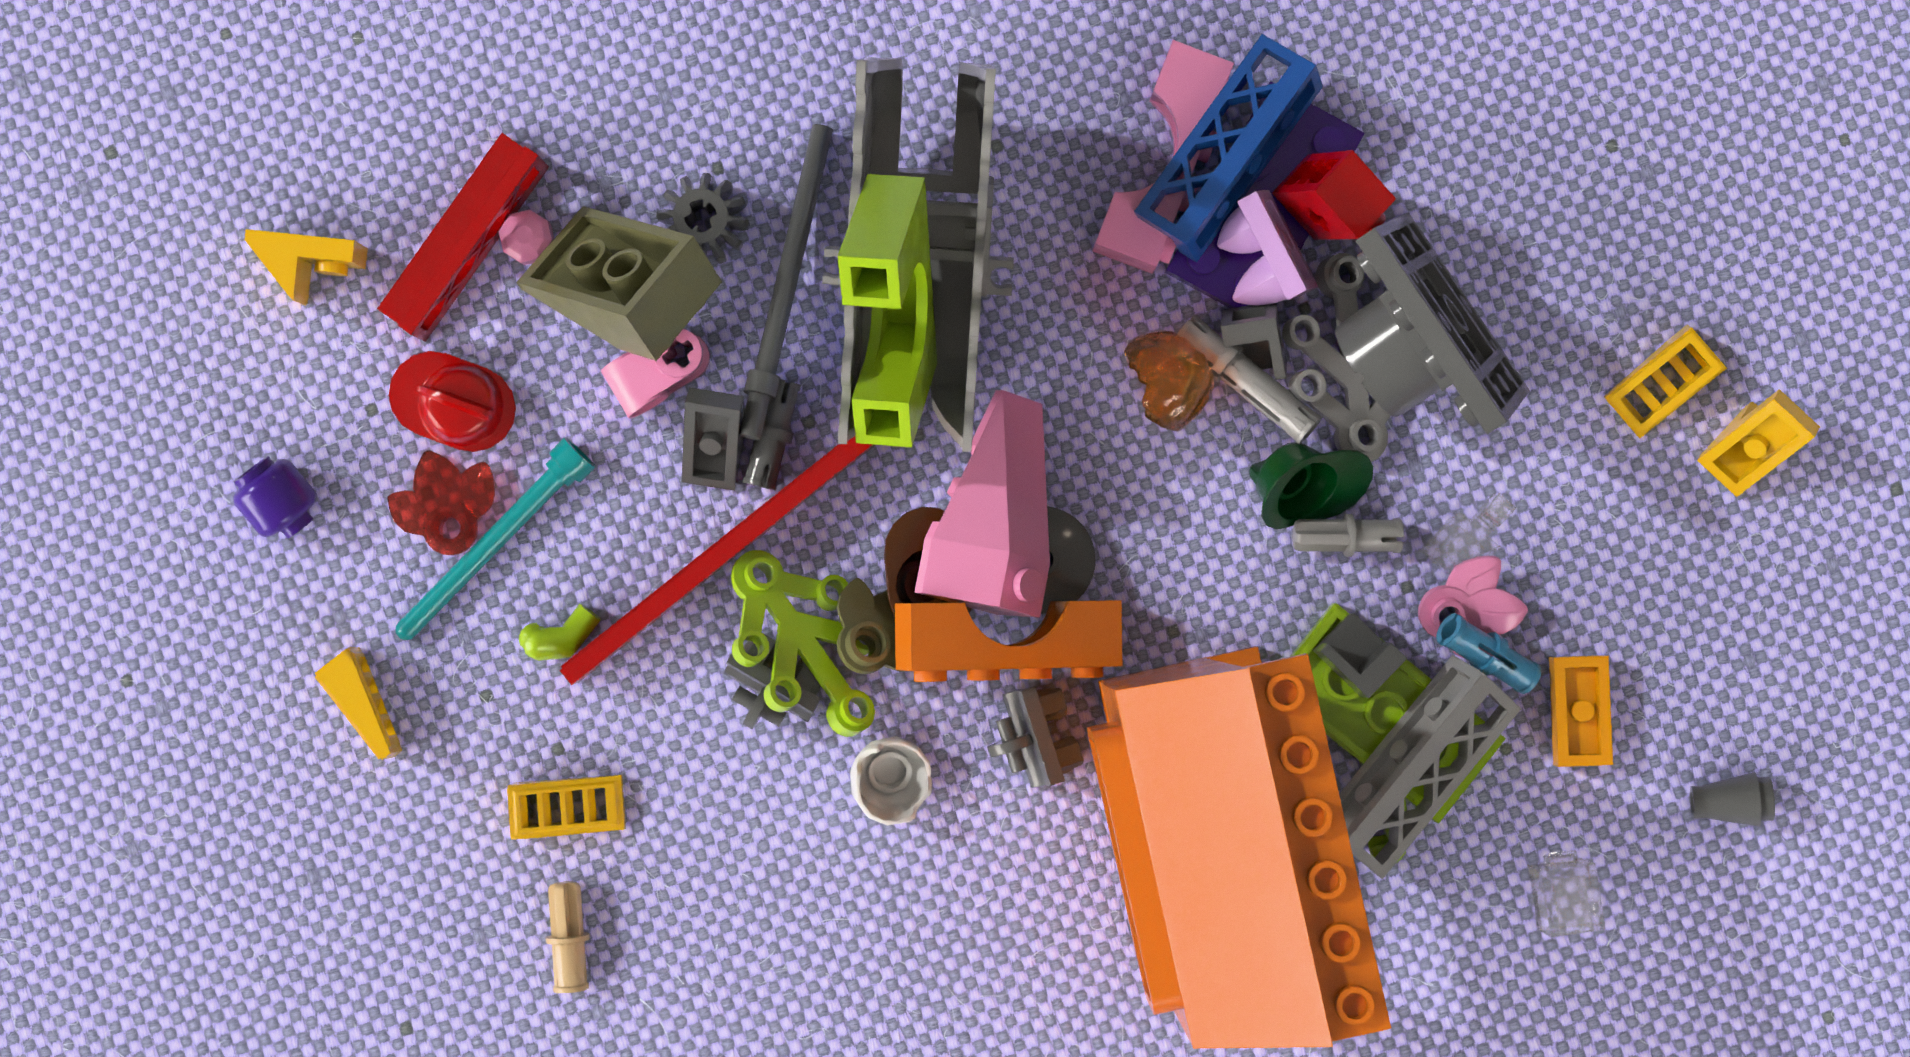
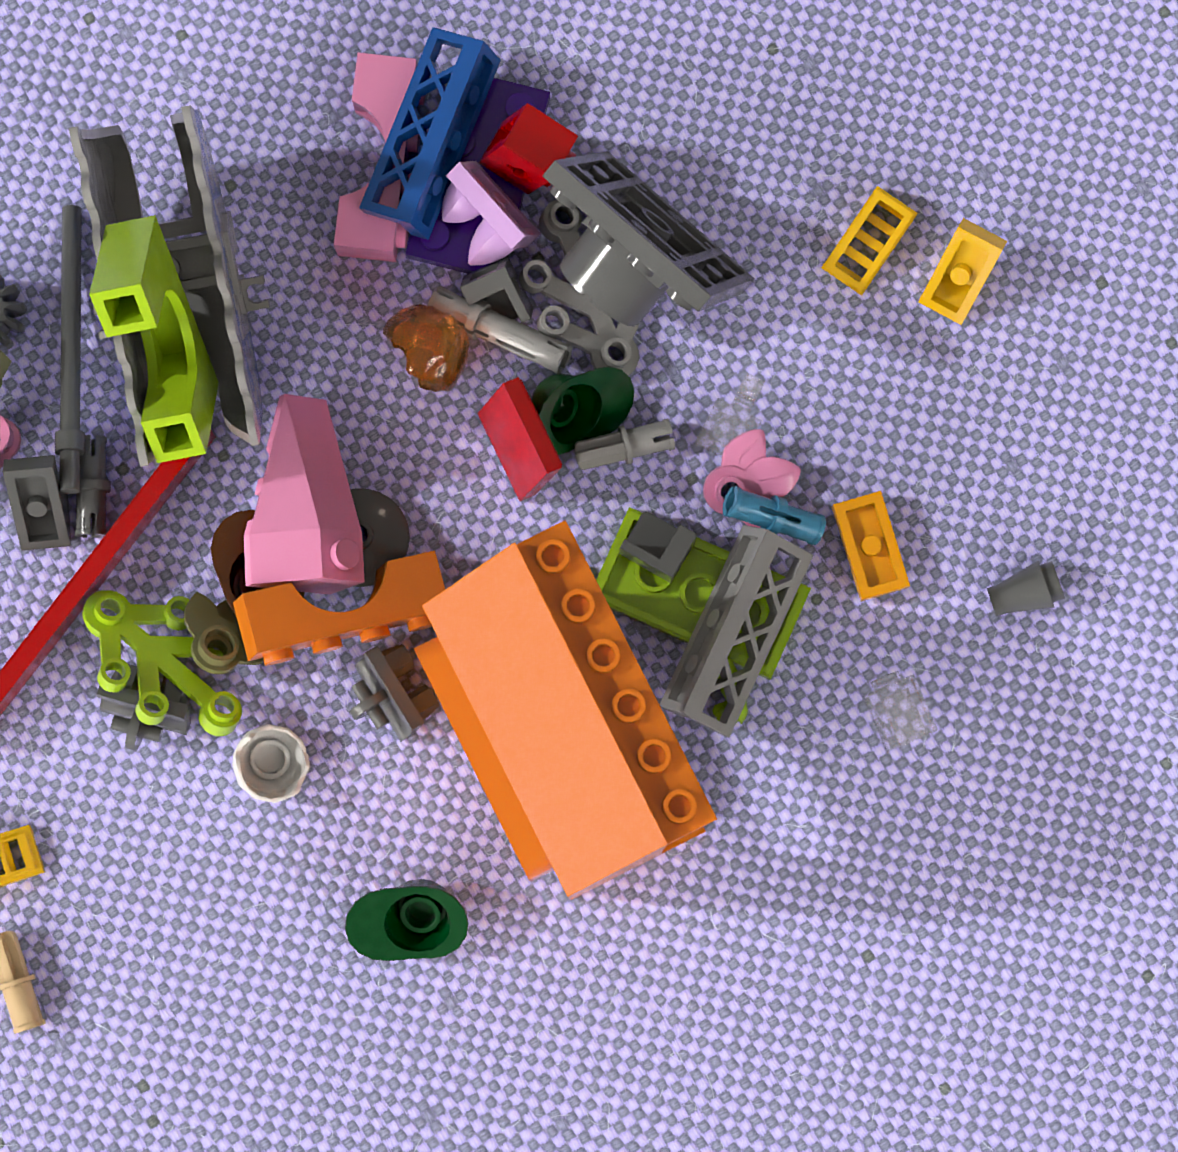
camera: 15 degrees left, 5 degrees down
none -> dark green piece [345,879,469,961]
none -> red tile [477,377,563,501]

